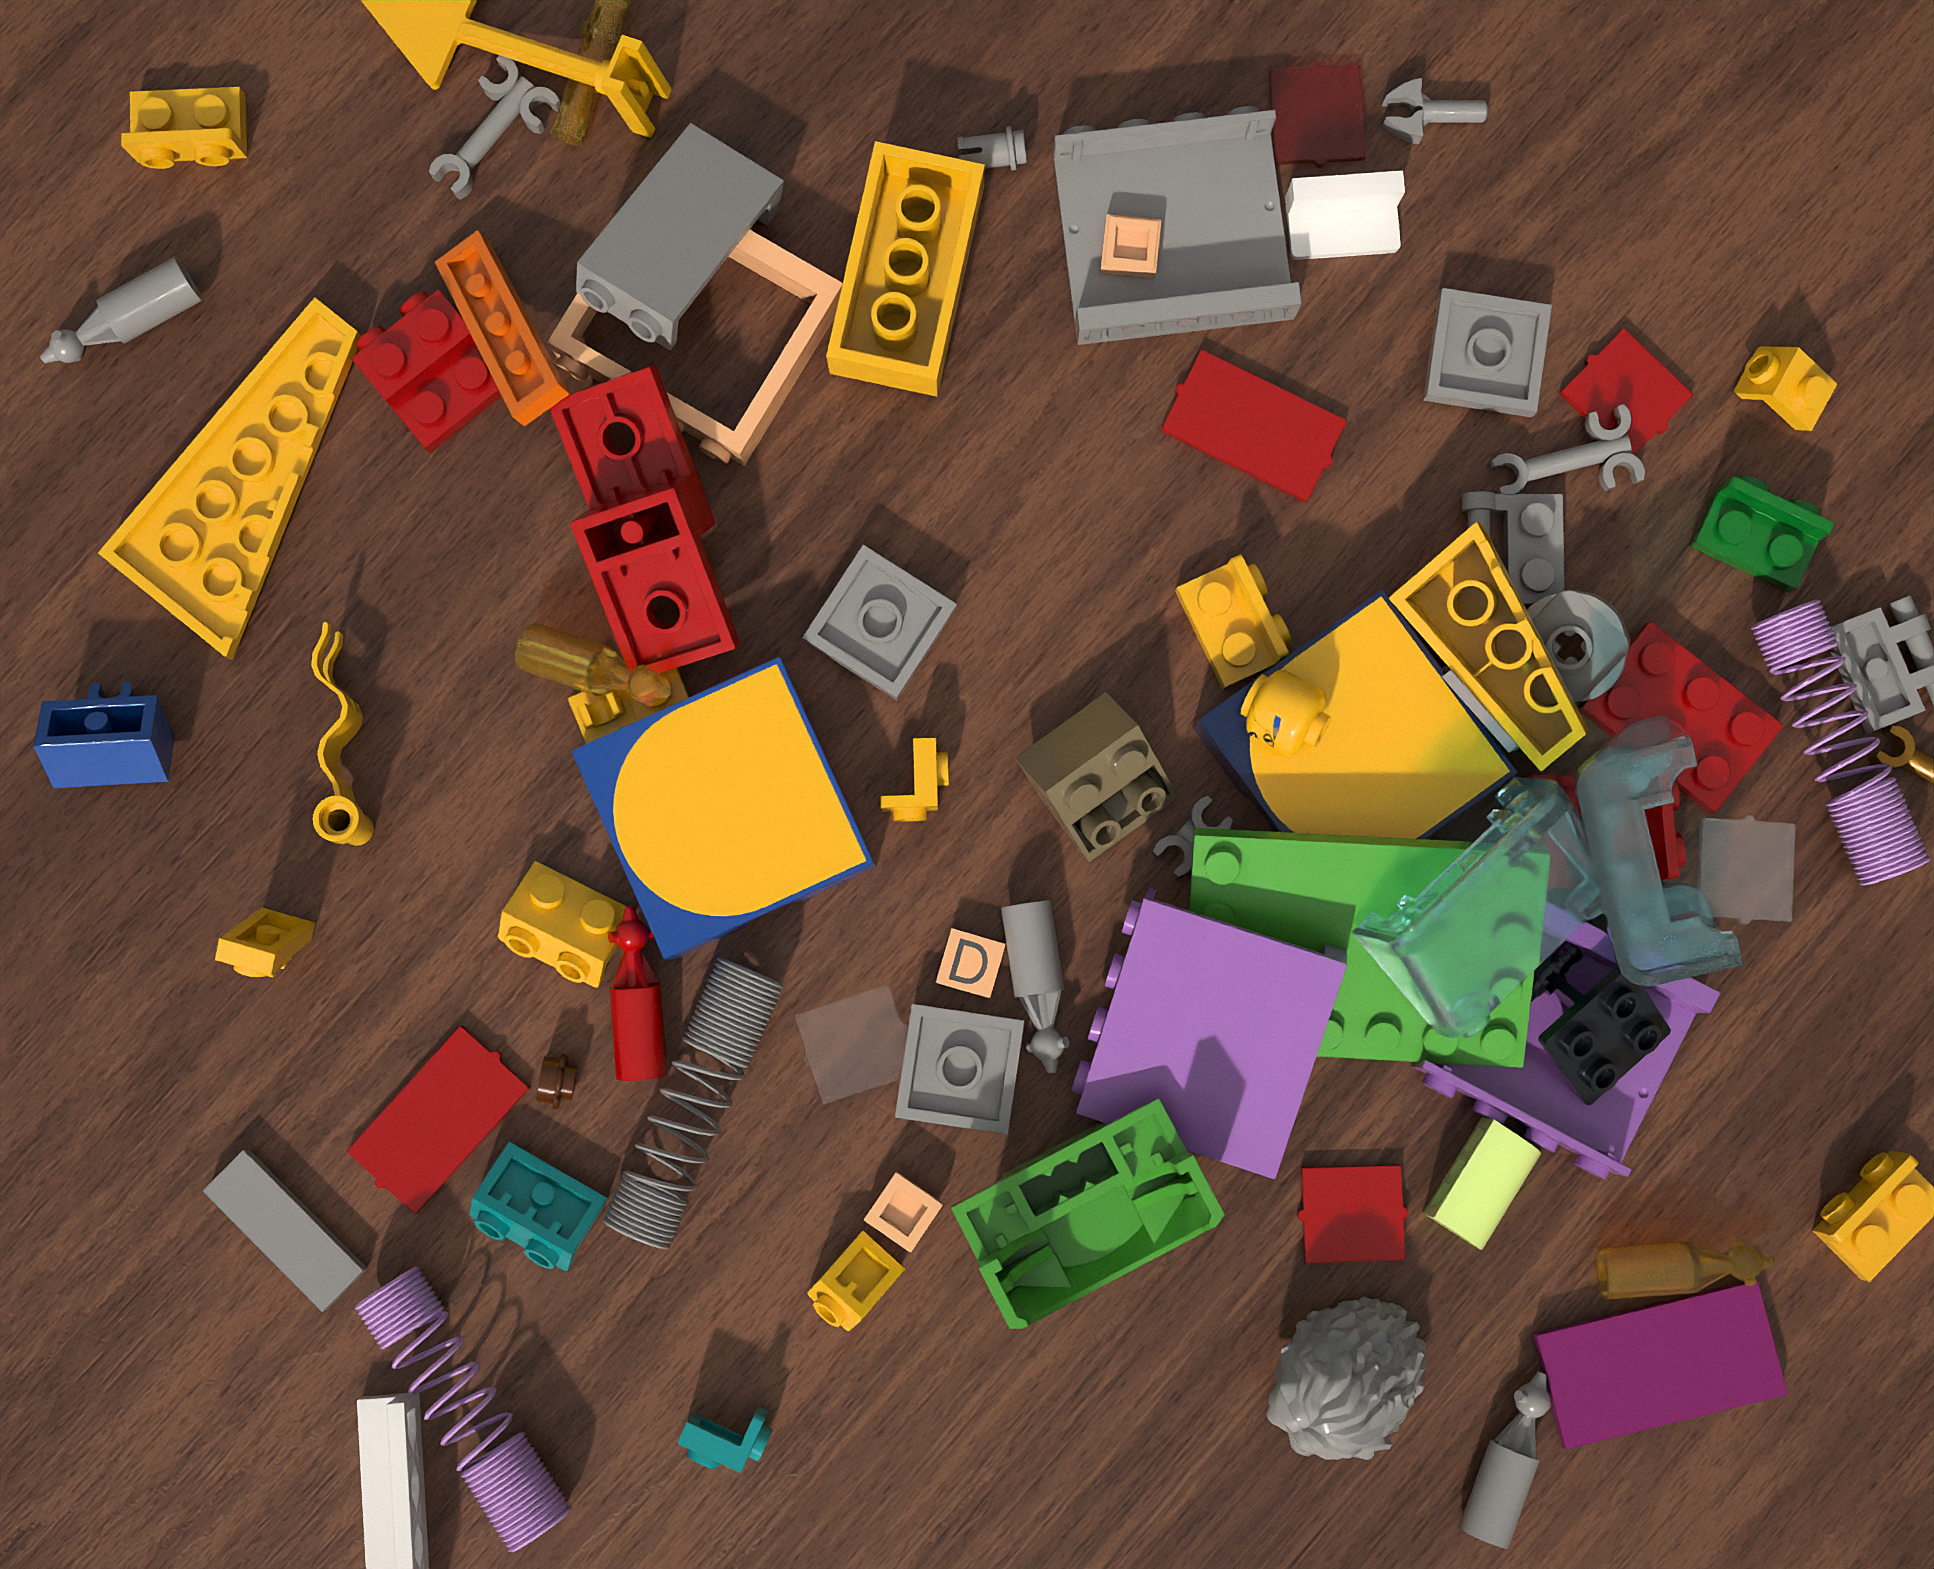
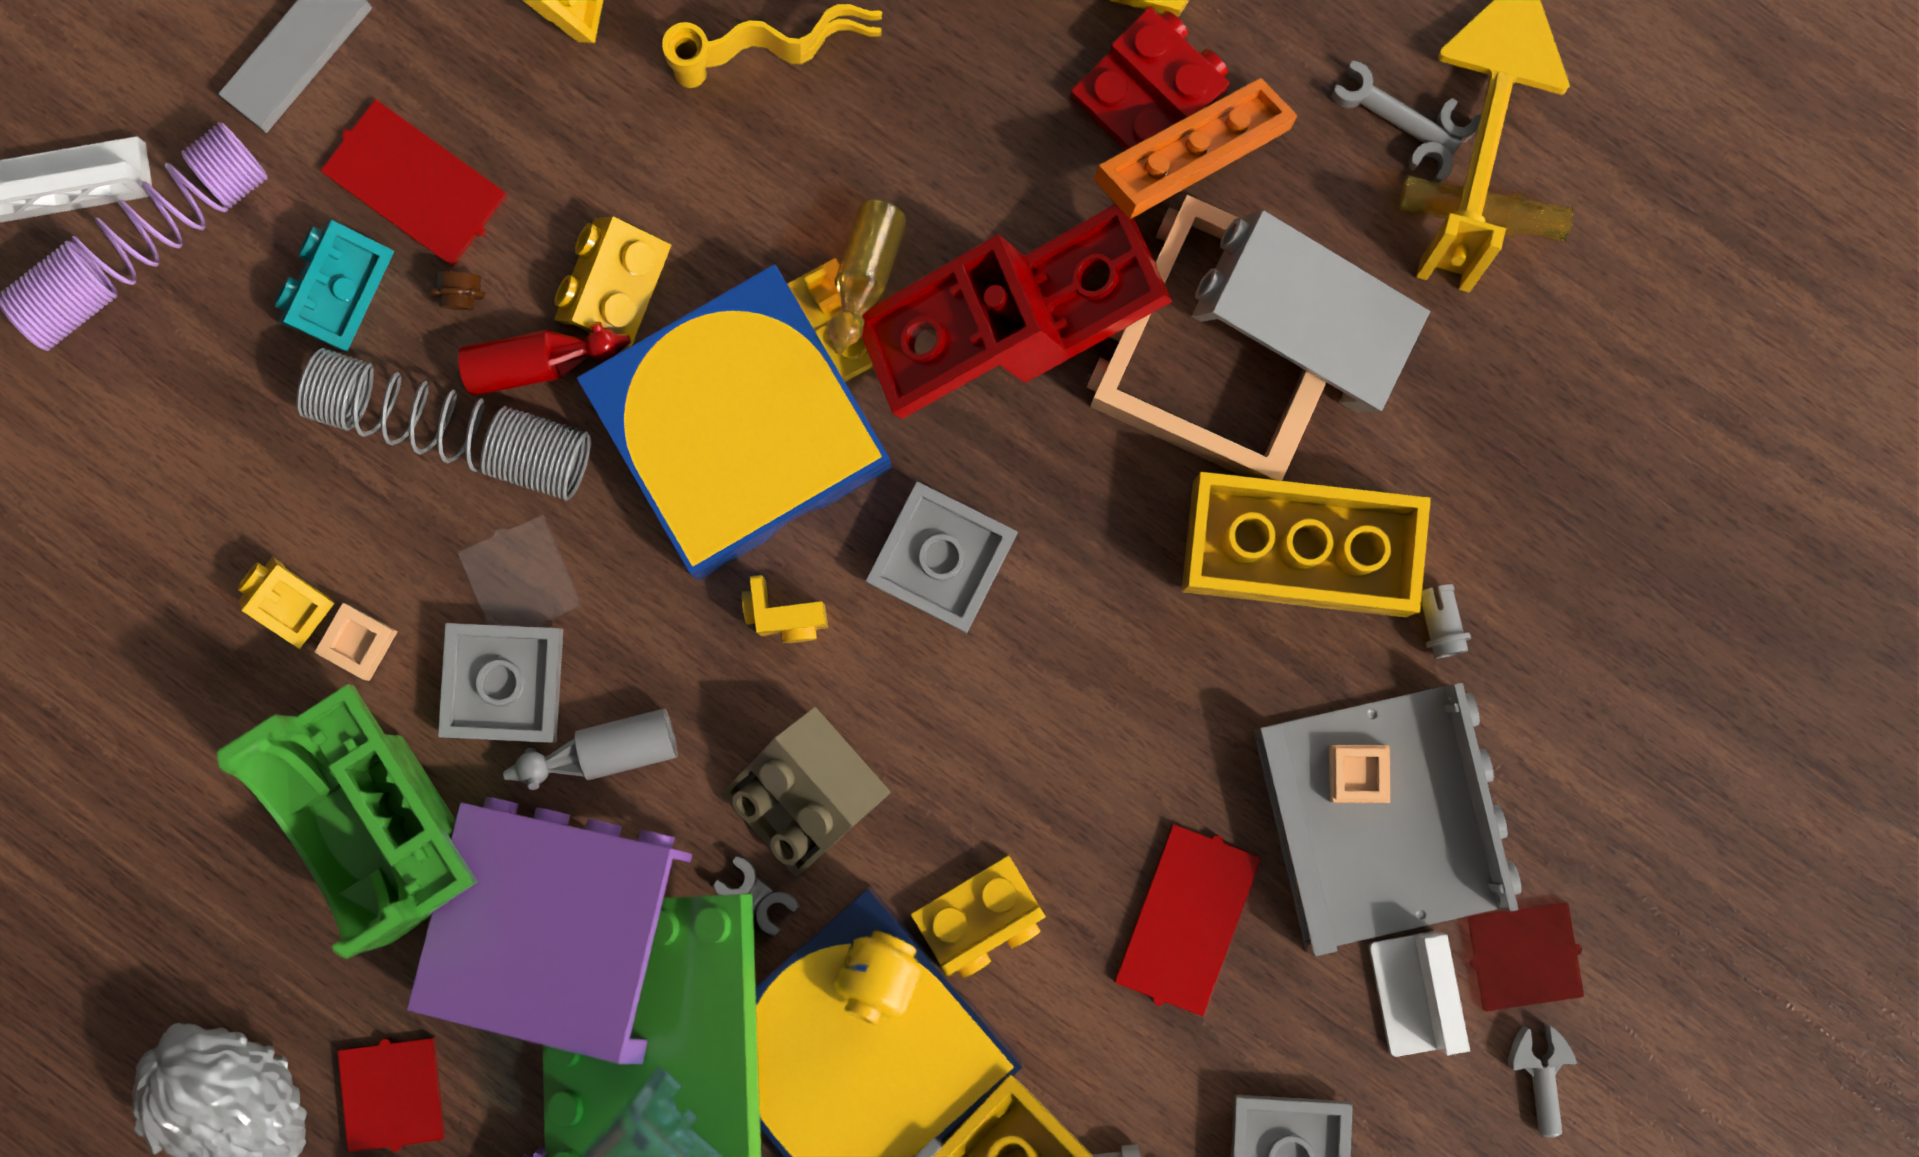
camera: 85 degrees right, 0 degrees up
teal bracket [677,1406,773,1473] -> none
light nougat tile [936,928,1006,998] -> none

